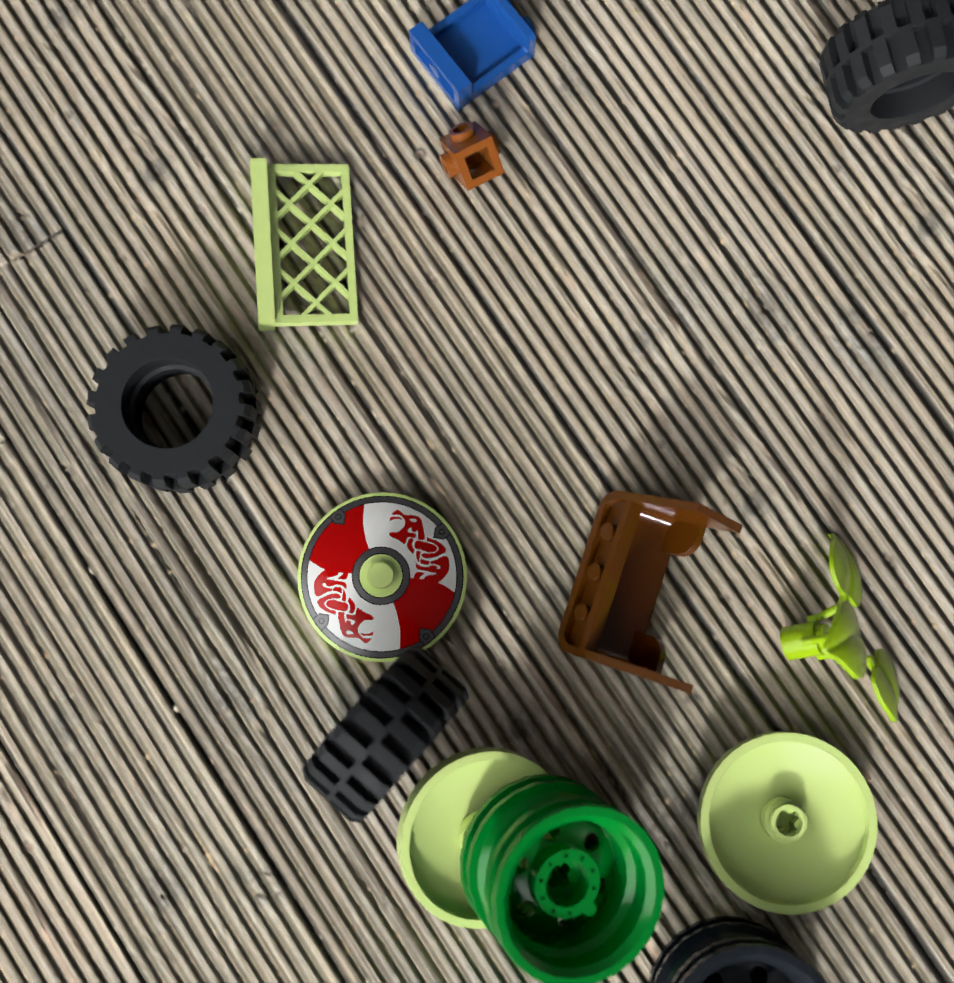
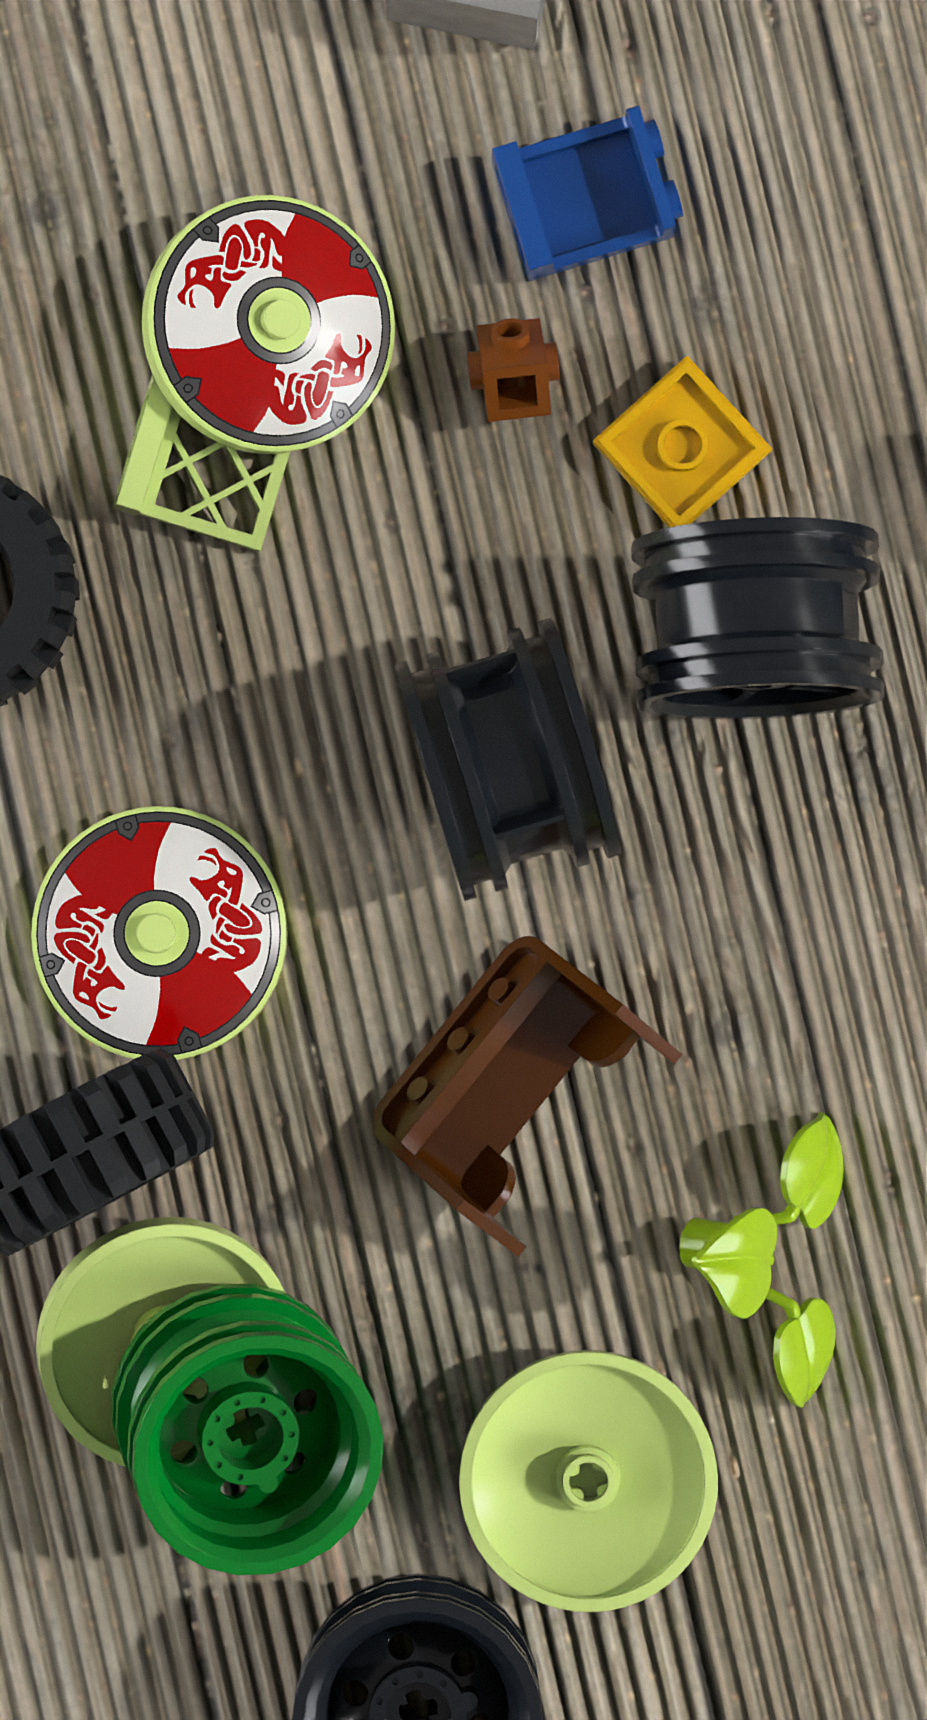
camera: 25 degrees right, 5 degrees up
none -> dish [142,195,395,454]
none -> black wheel [394,618,622,902]
none -> yellow plate [592,355,773,528]
none -> black wheel [631,517,885,719]

